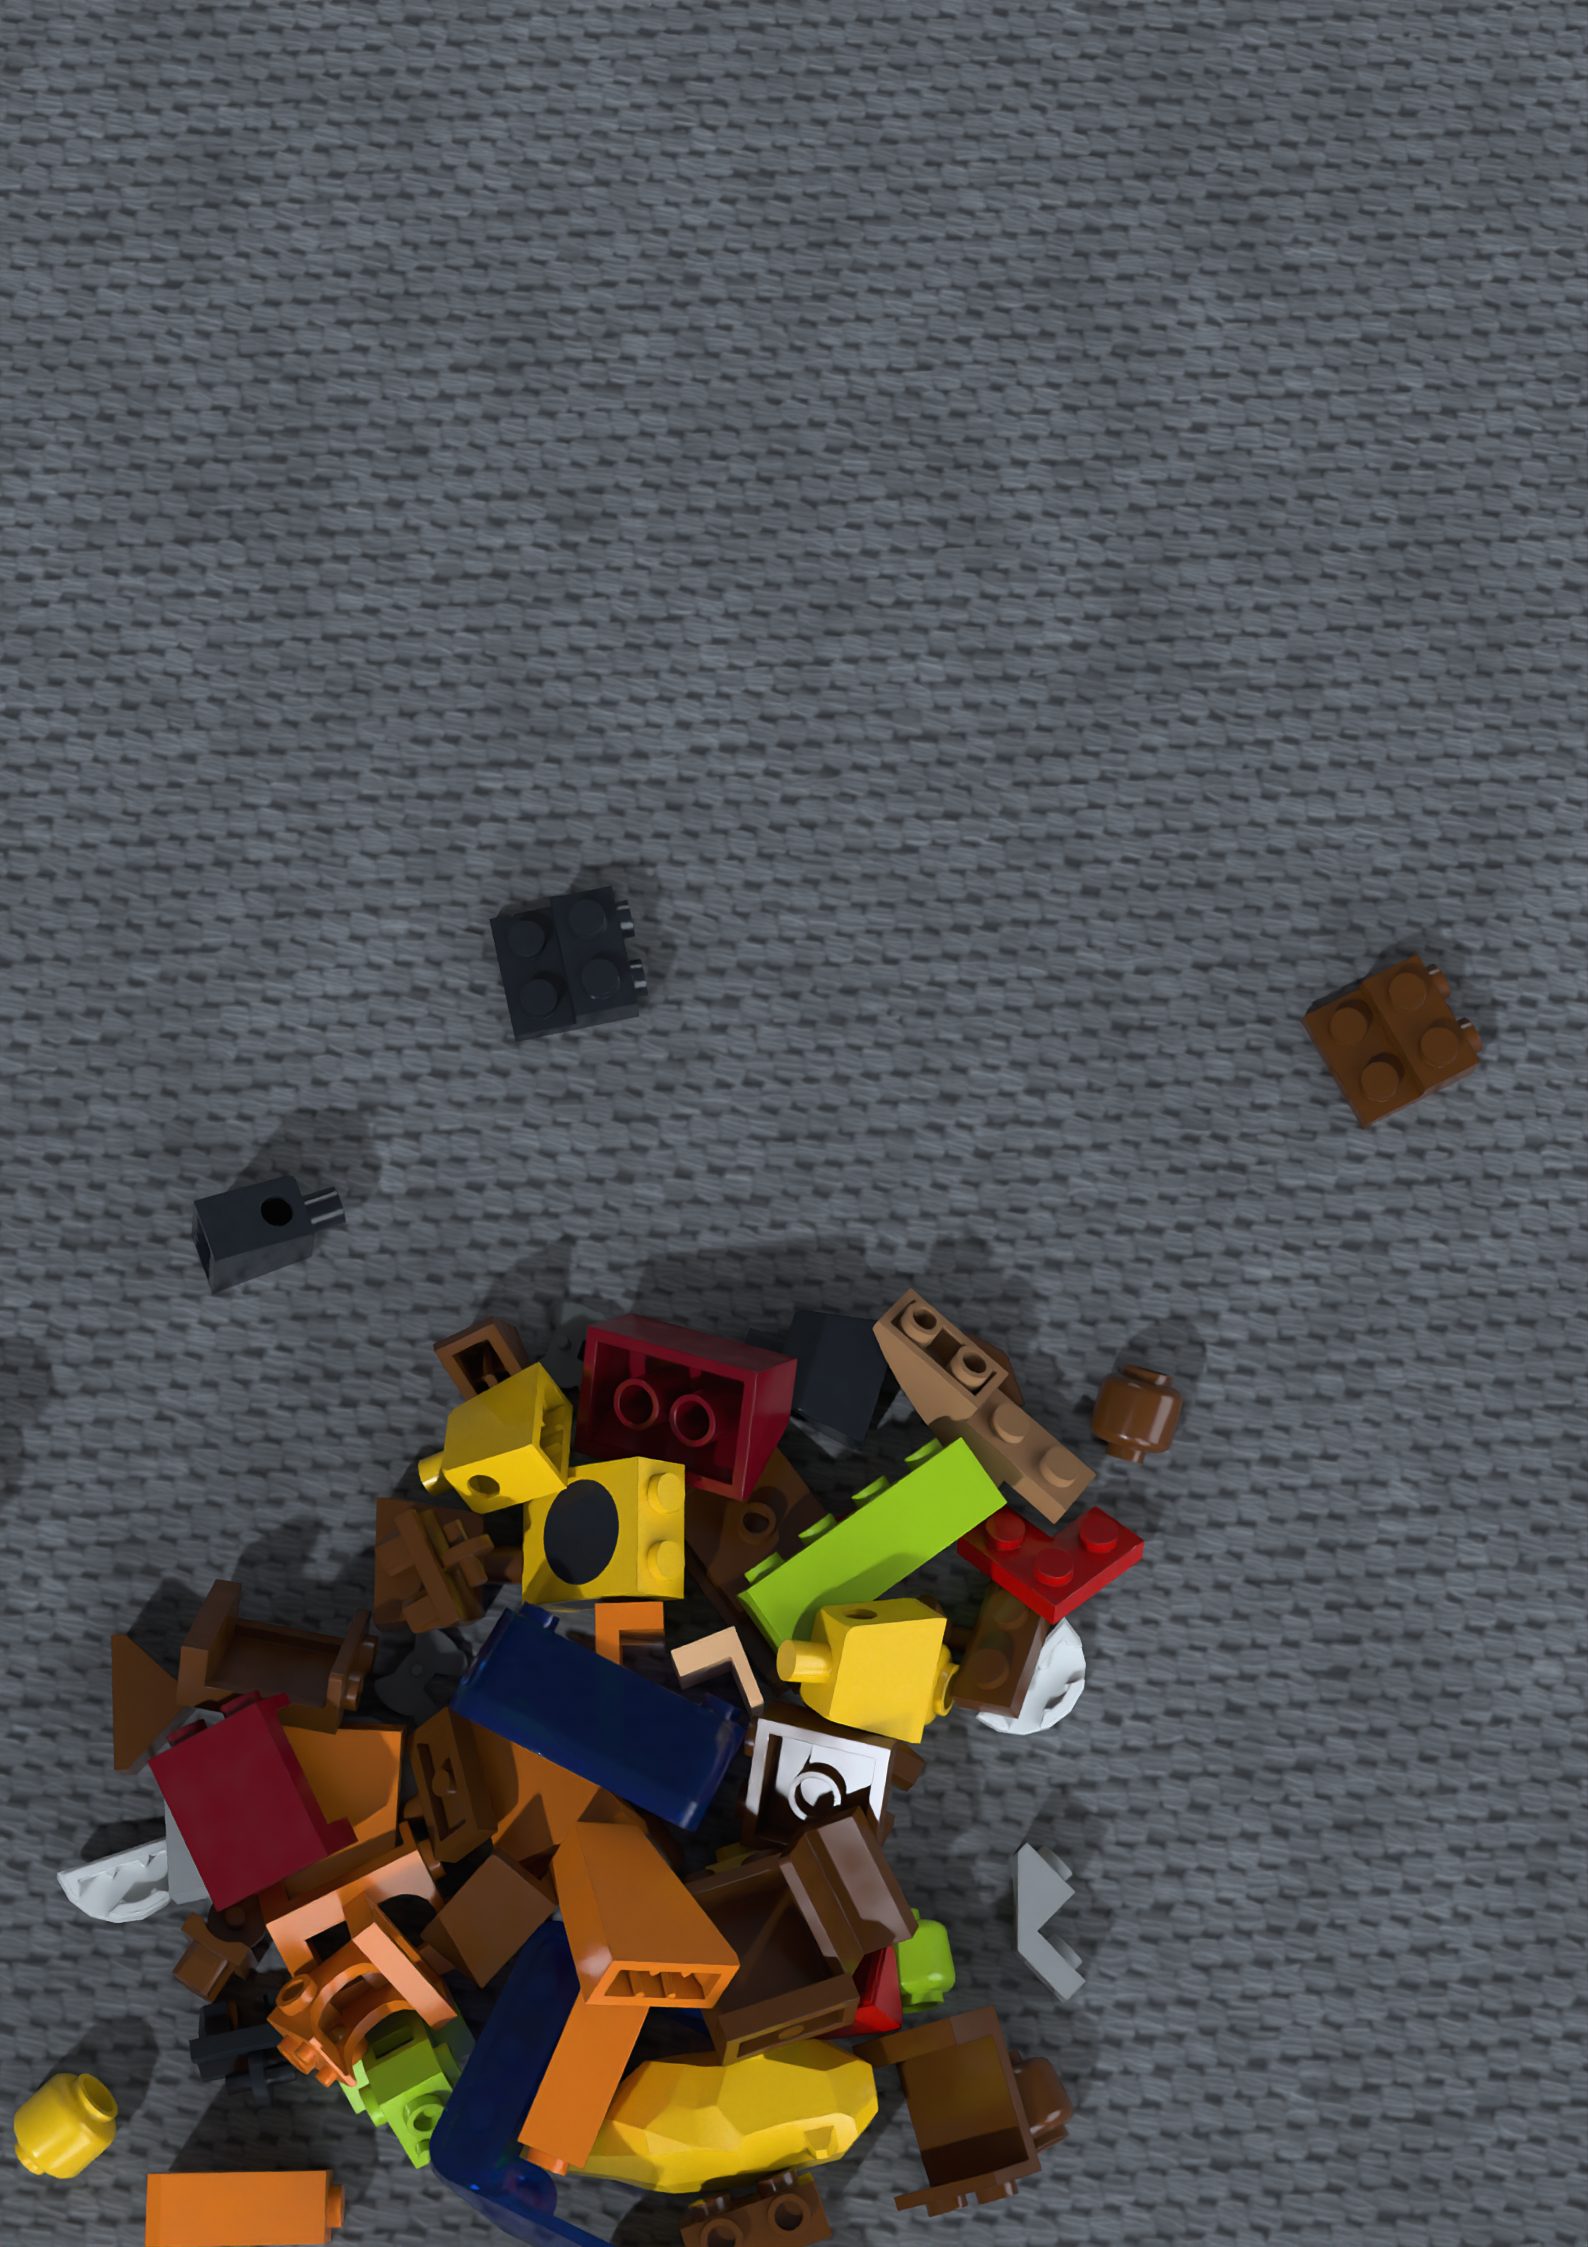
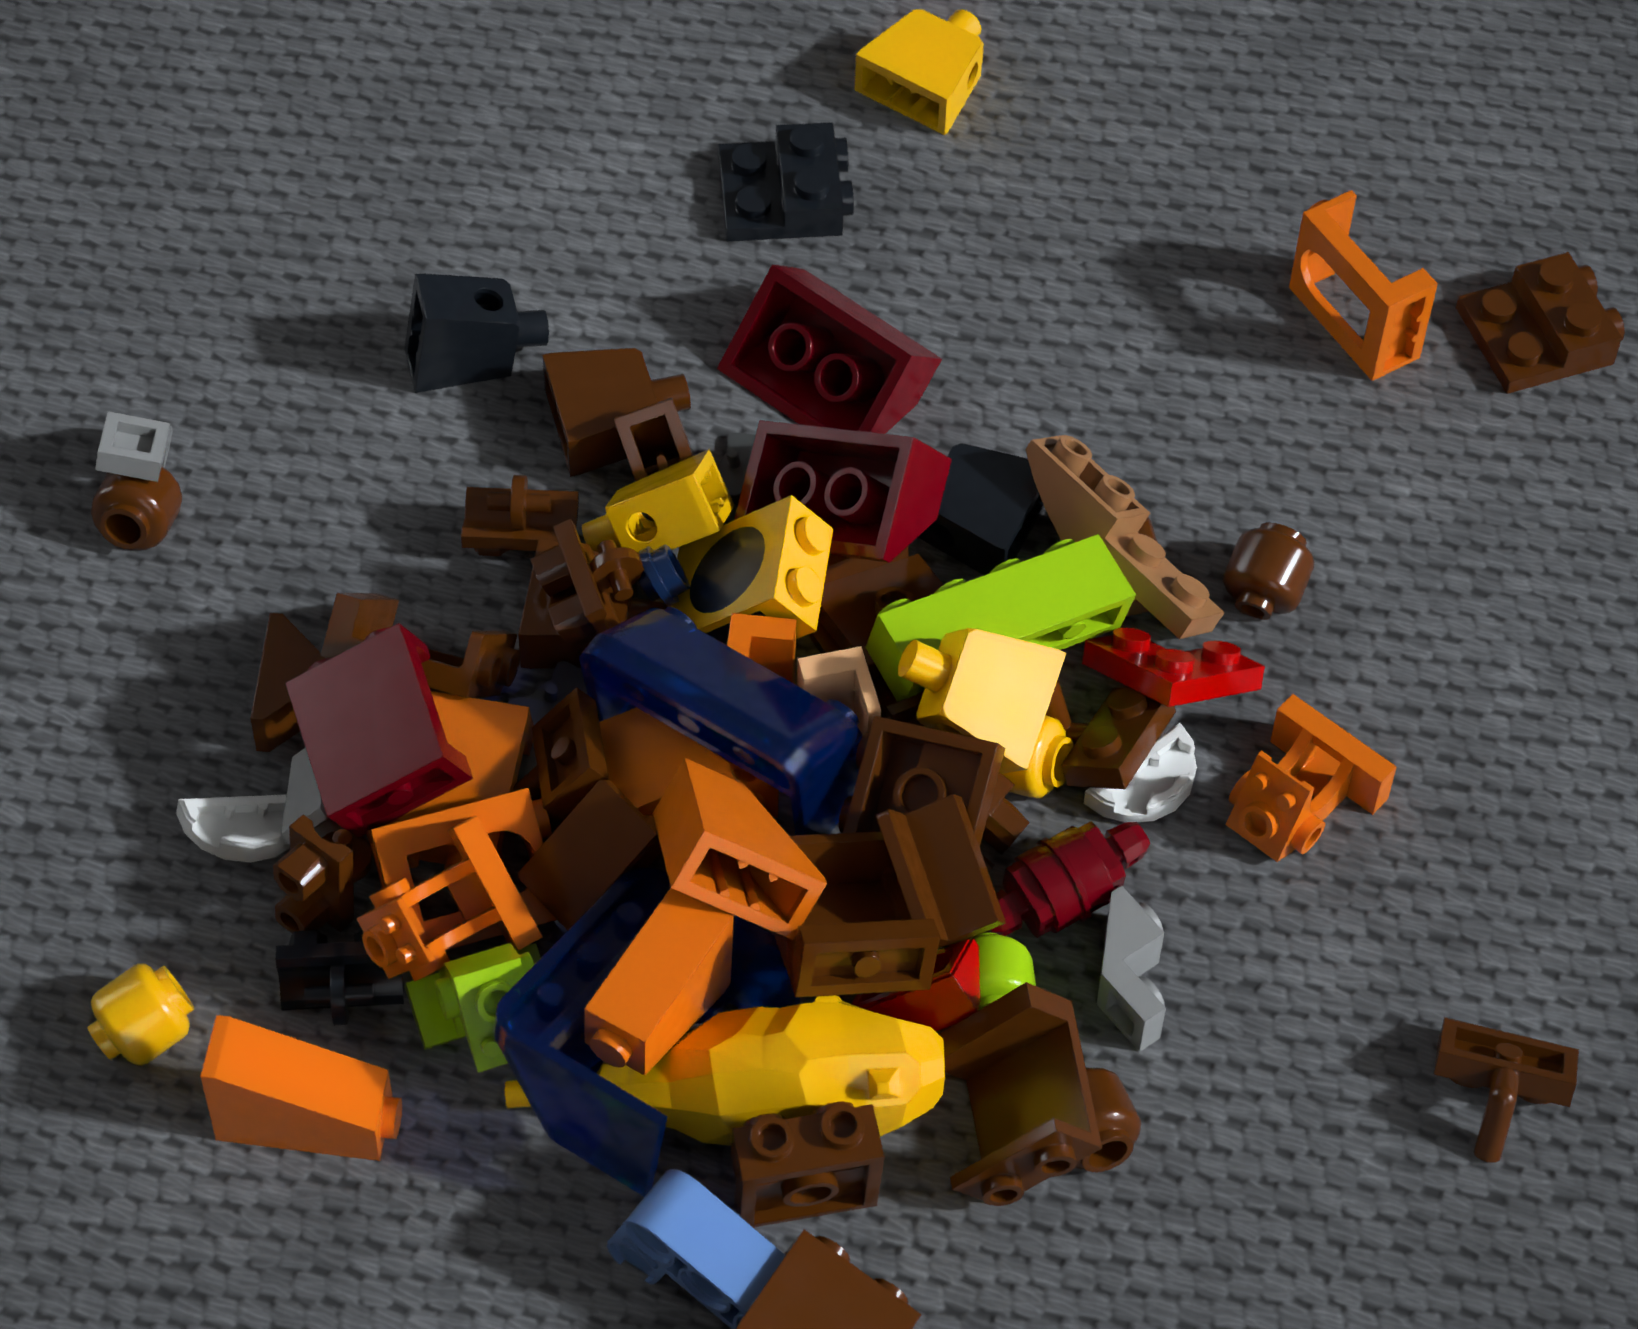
camera: 10 degrees right, 20 degrees down
none -> reddish brown hips [461,475,579,556]
none -> reddish brown torso [542,348,691,477]
none -> dark blue plate [638,544,690,607]
none -> dark red slope [716,264,942,434]
none -> yellow torso [855,9,984,135]
none -> dark red piece [986,821,1150,938]
none -> orange tile [1225,694,1397,862]
none -> orange panel [1289,190,1438,381]
none -> reddish brown plate [1434,1017,1579,1163]

